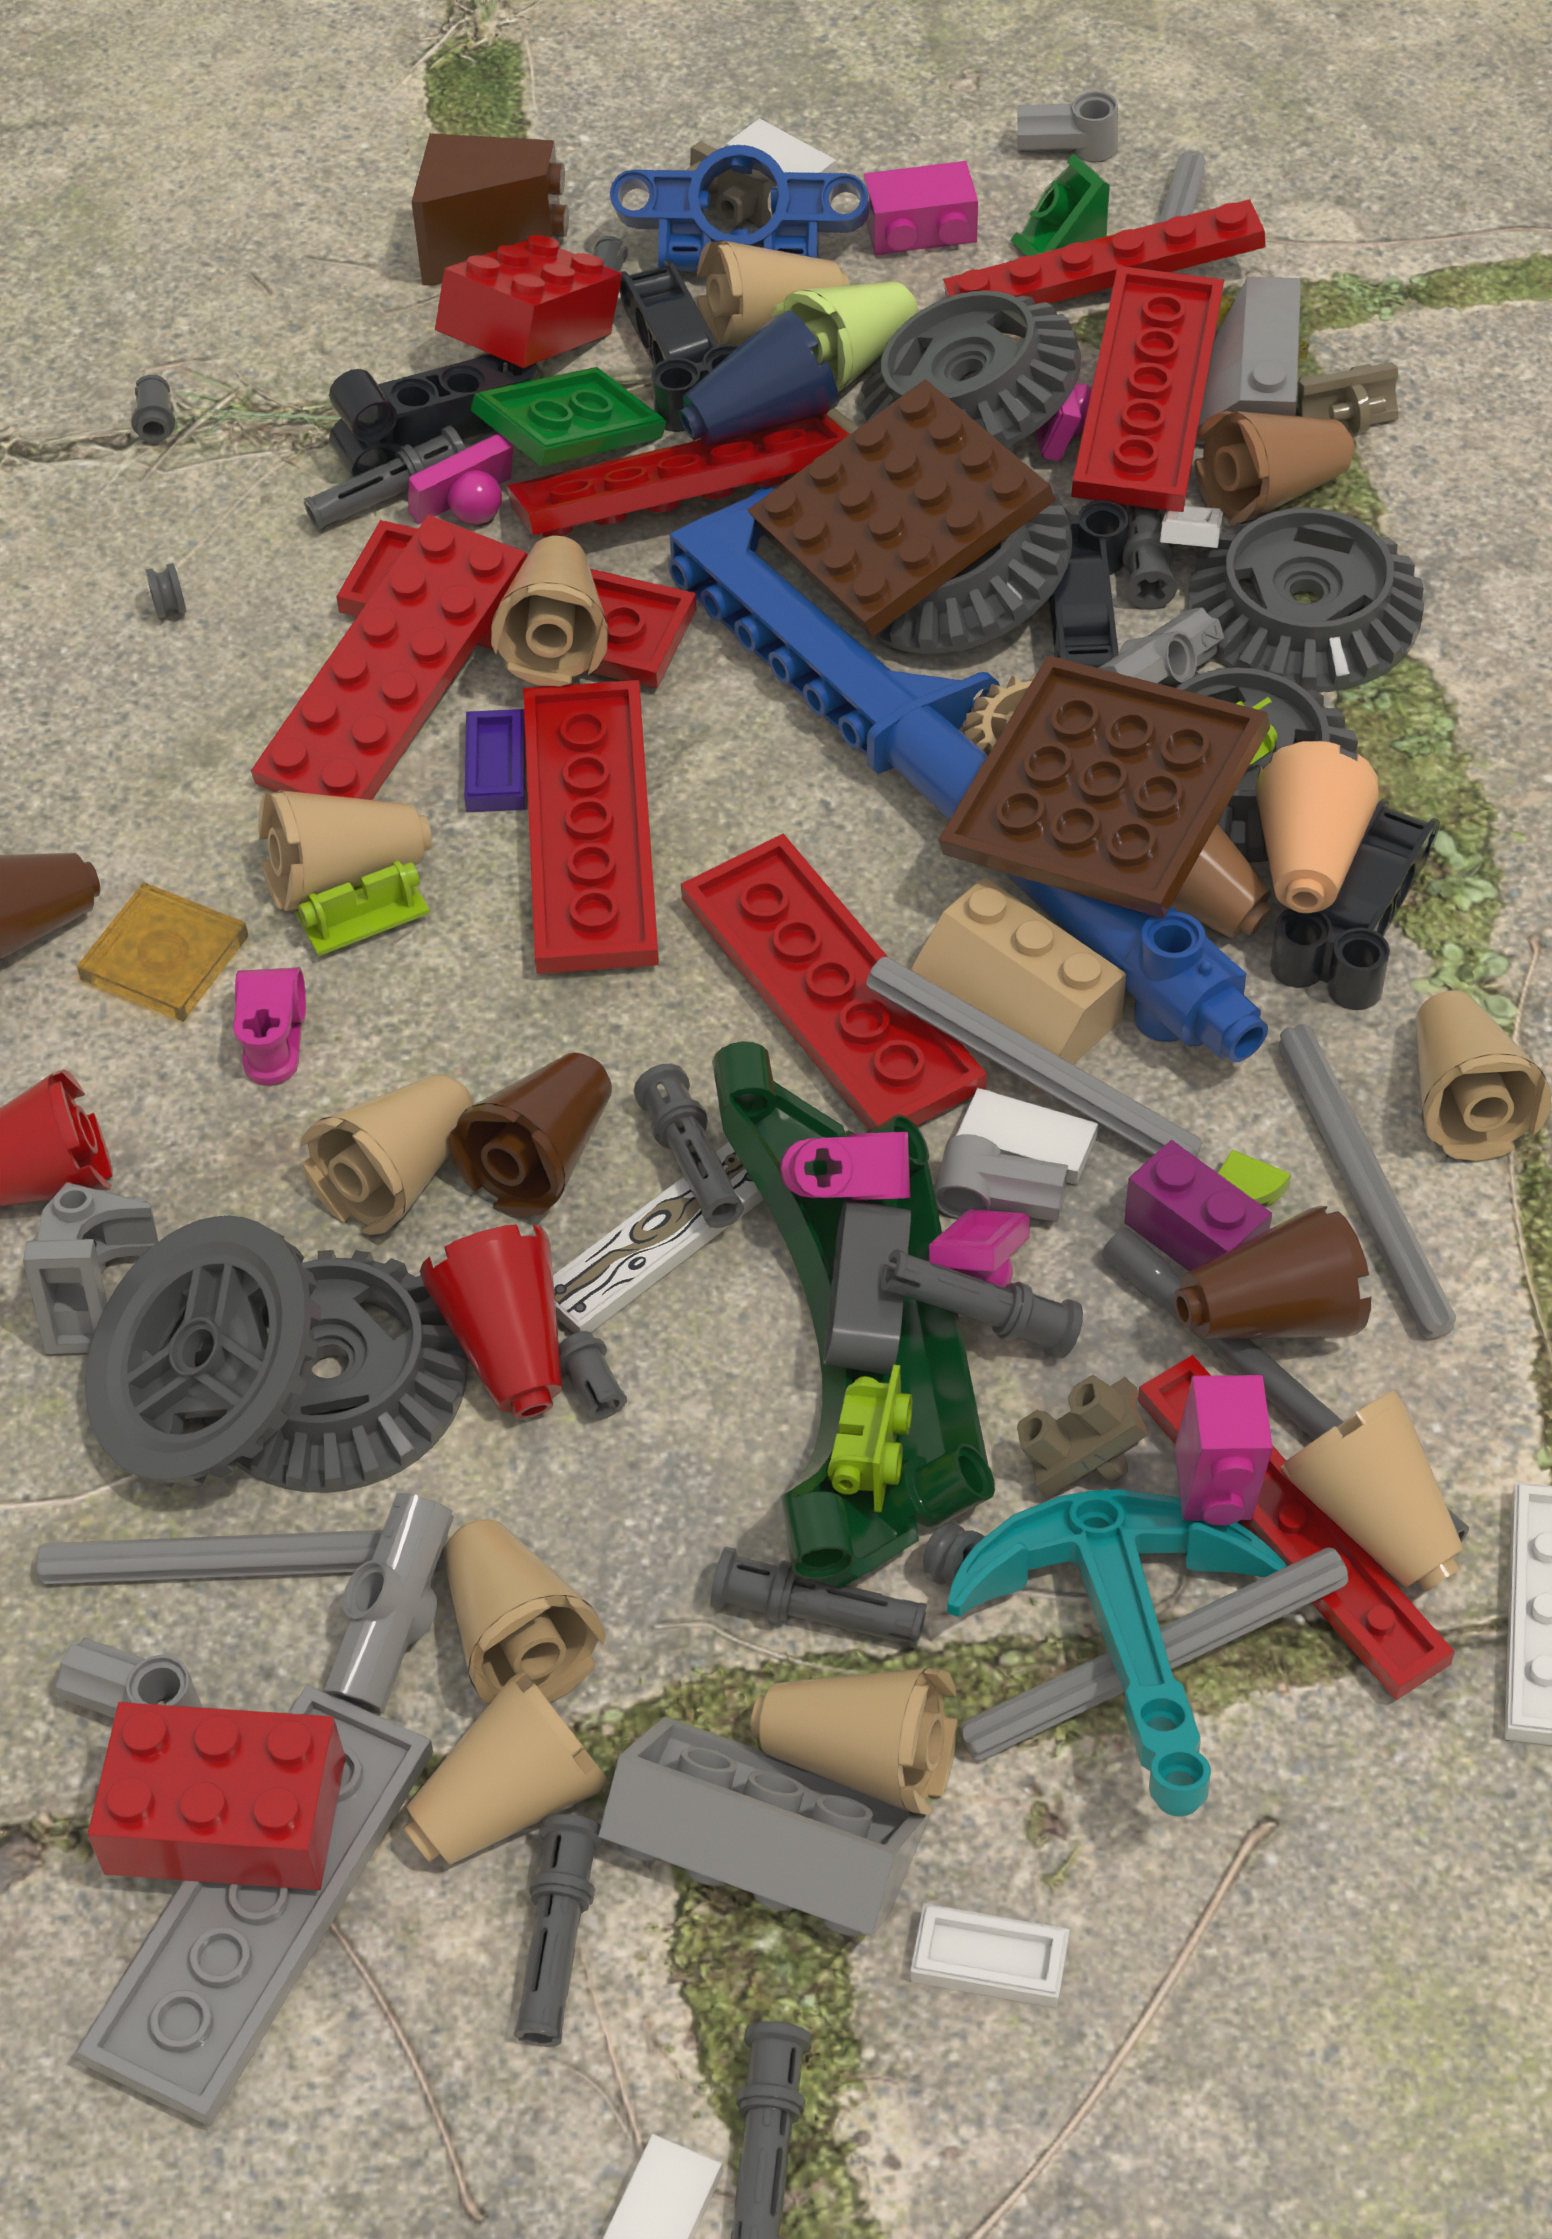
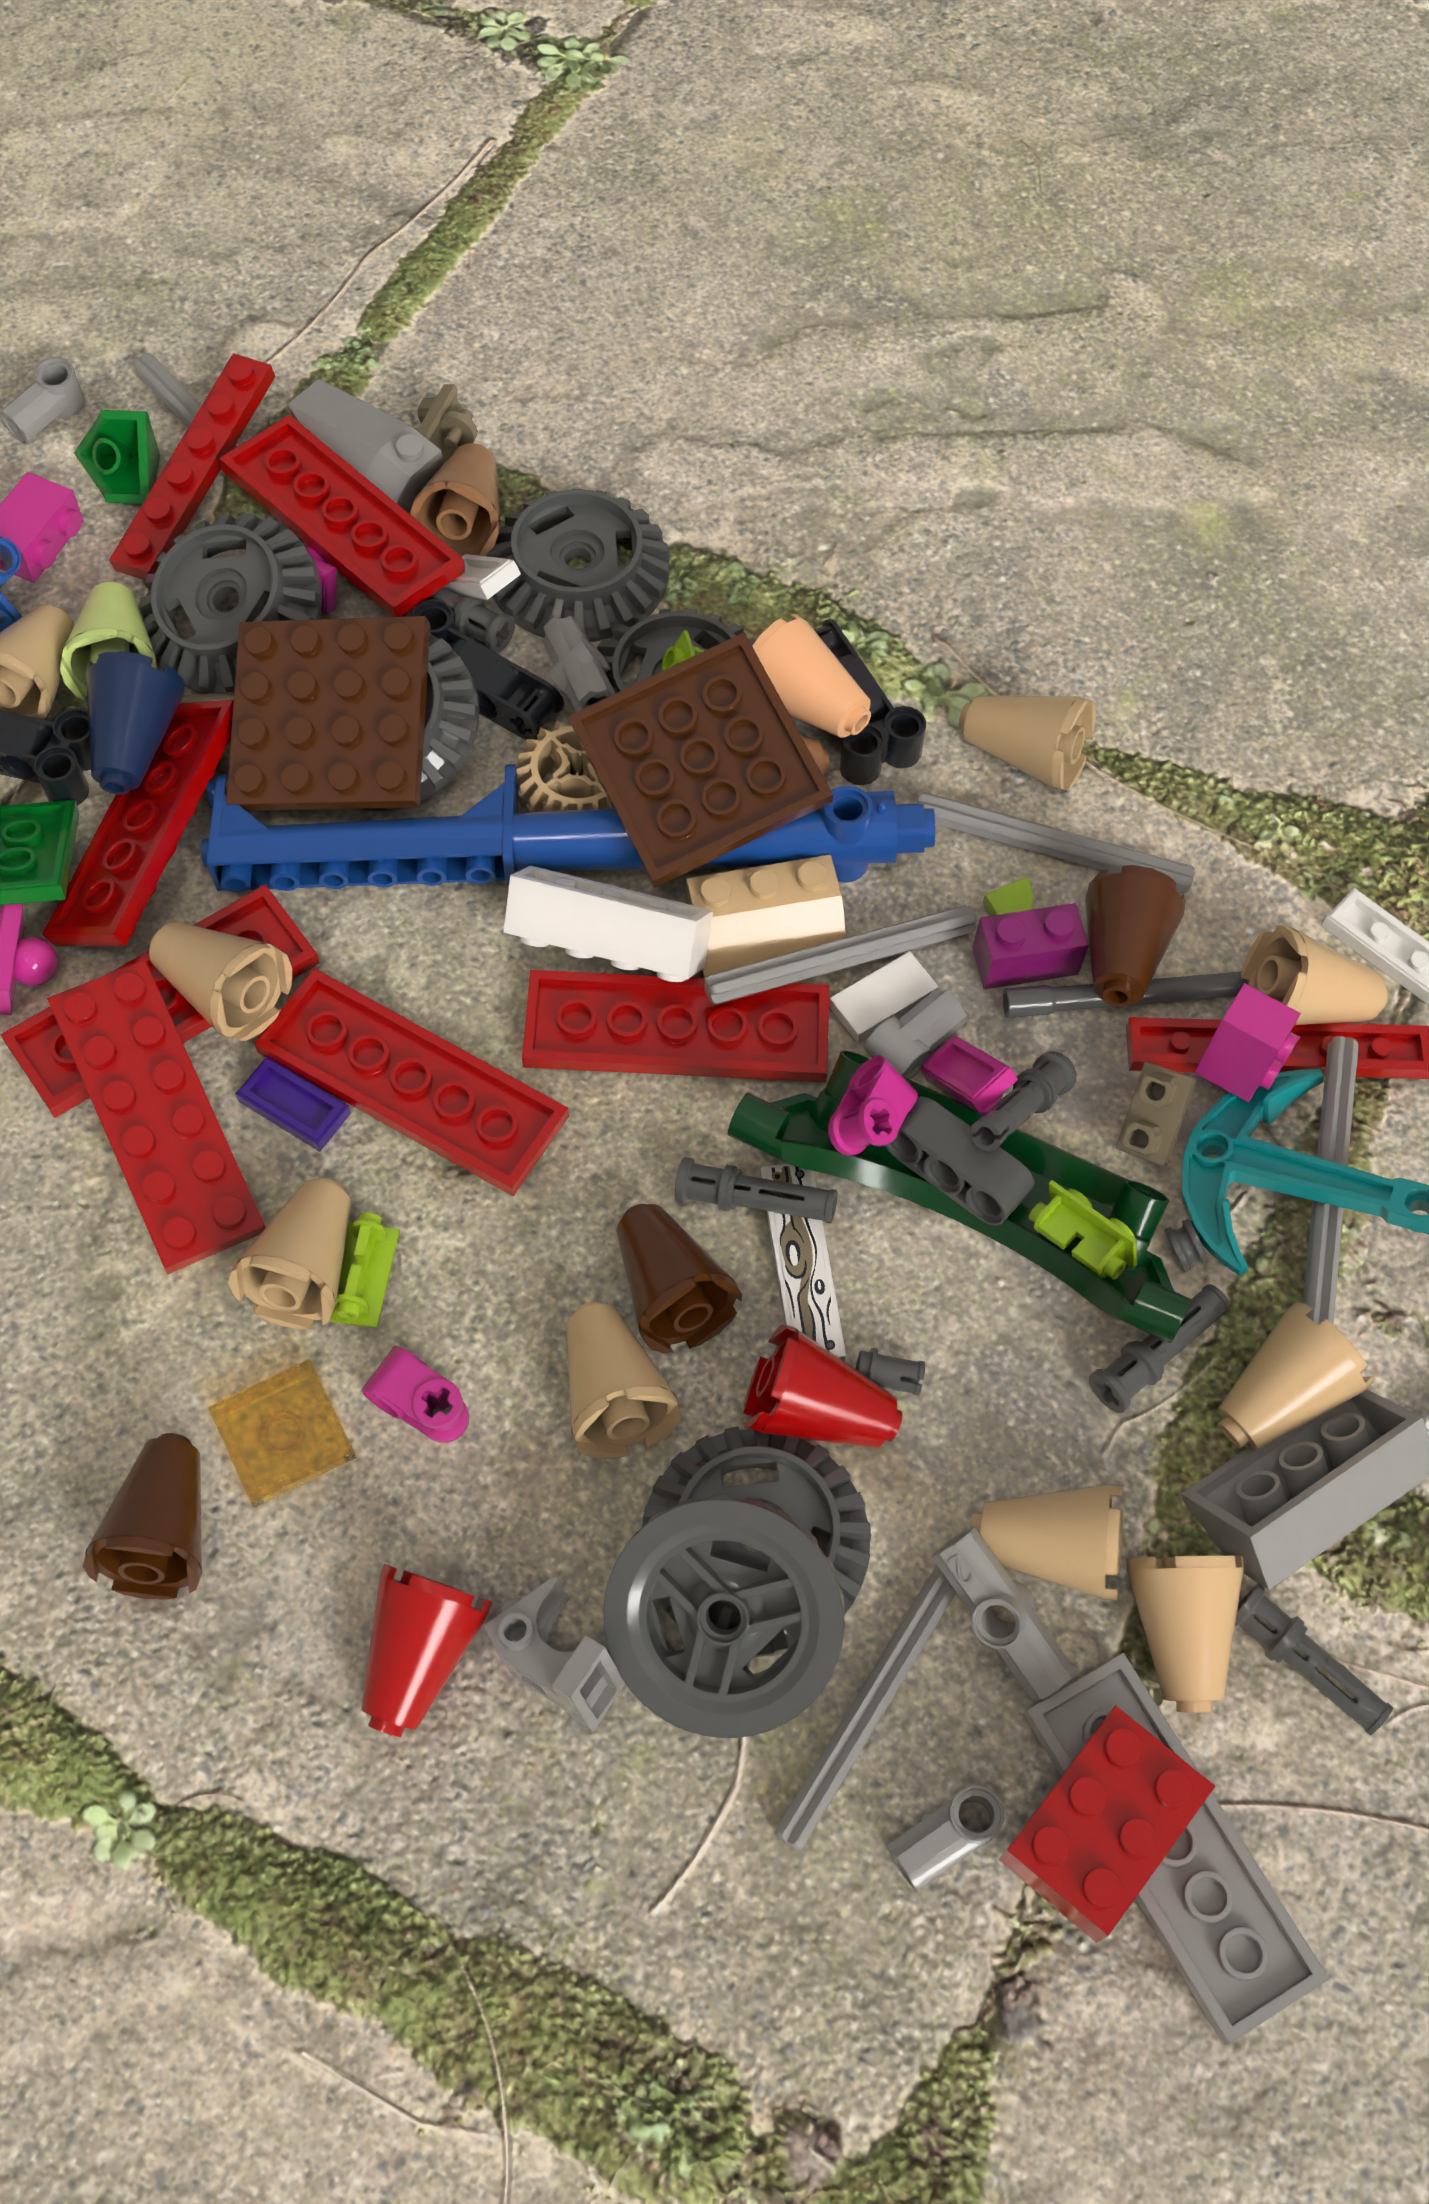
camera: 60 degrees left, 10 degrees up
none -> white brick [503,866,714,982]

